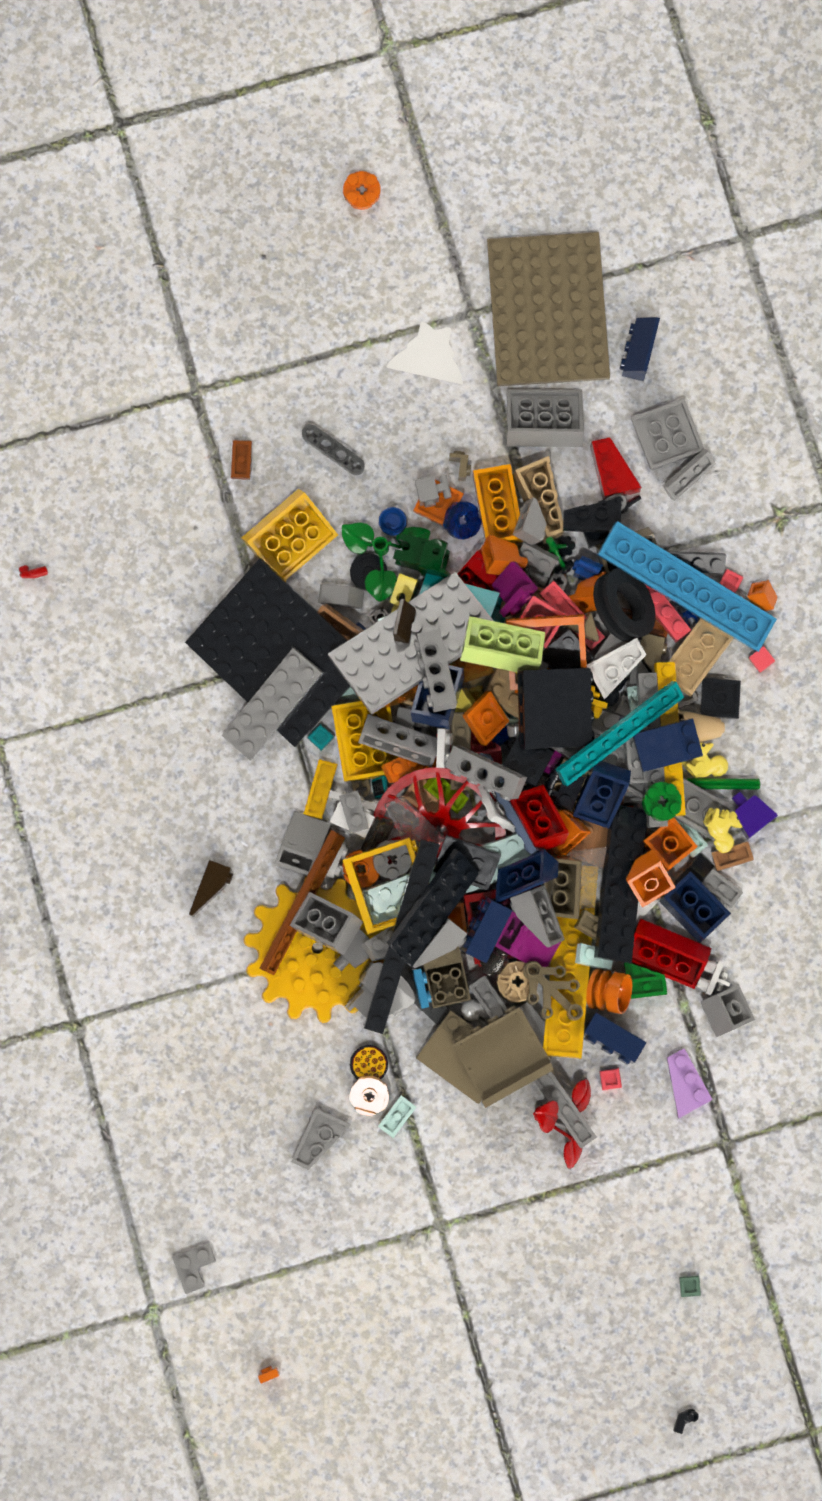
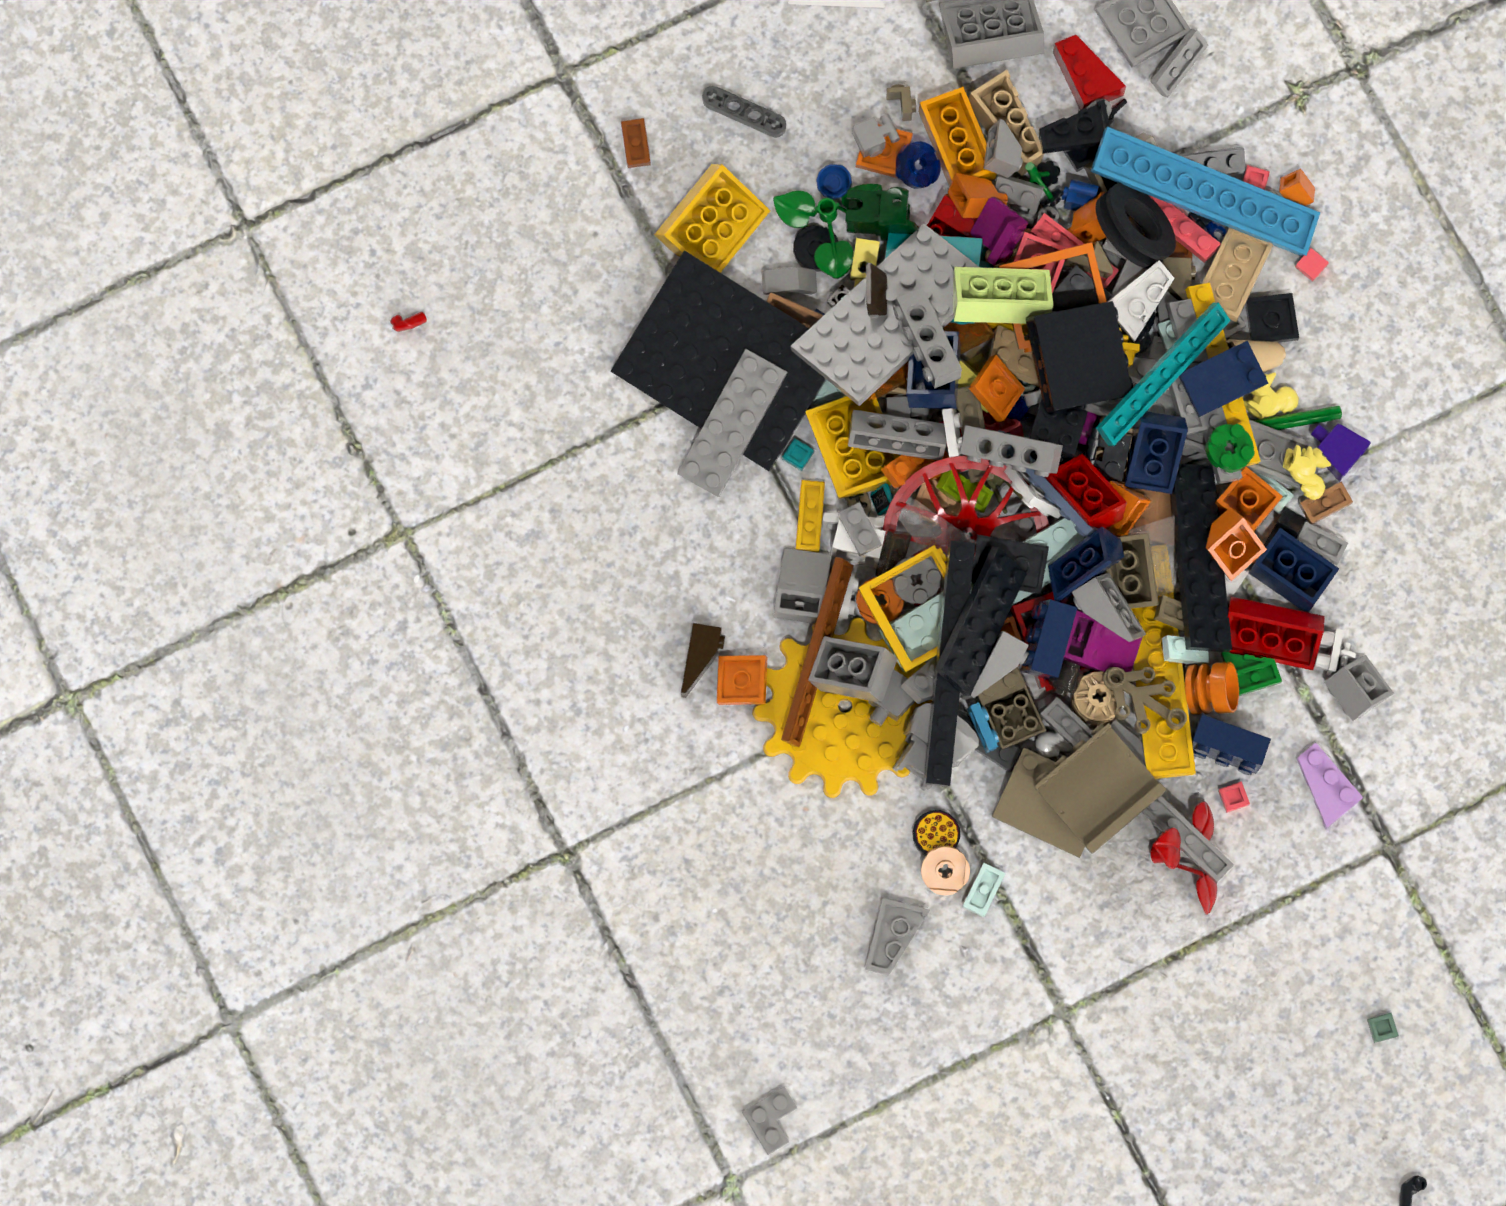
camera: 10 degrees left, 5 degrees down
none -> orange plate [717,655,768,705]

